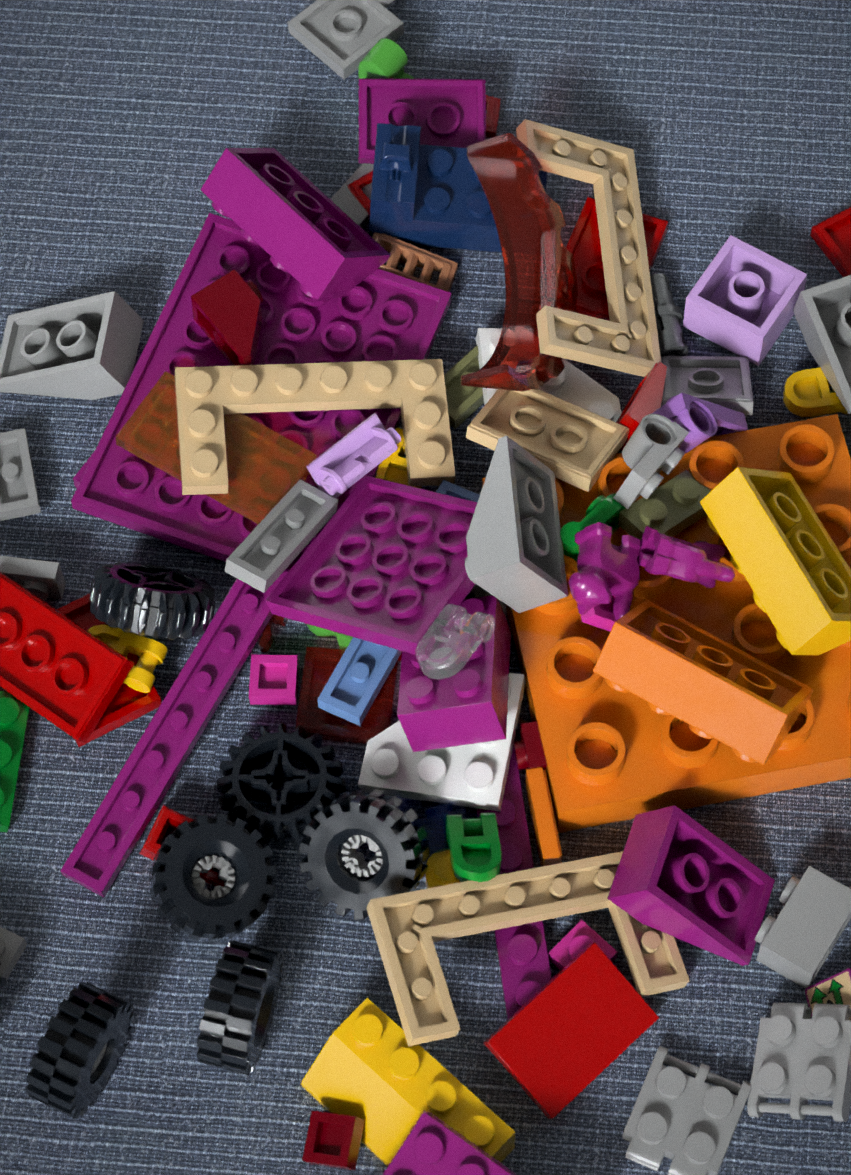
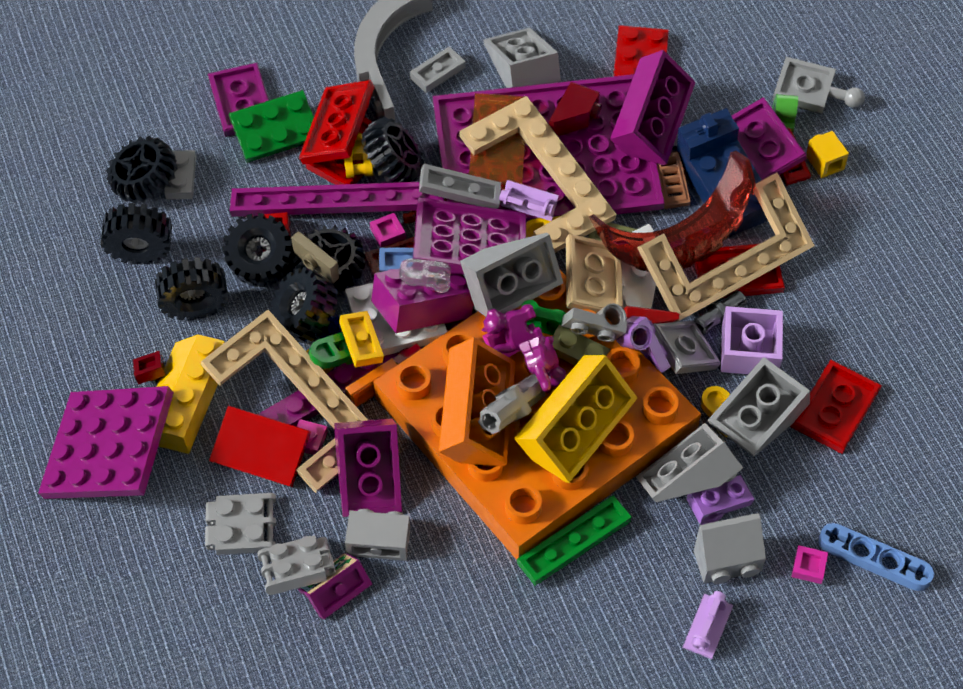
camera: 60 degrees right, 5 degrees down
none -> dark tan plate [291,231,339,283]
none -> yellow plate [339,311,384,367]
none -> light grey piece [478,374,546,434]
none -> red plate [613,25,669,77]
none -> yellow brick [806,131,849,178]

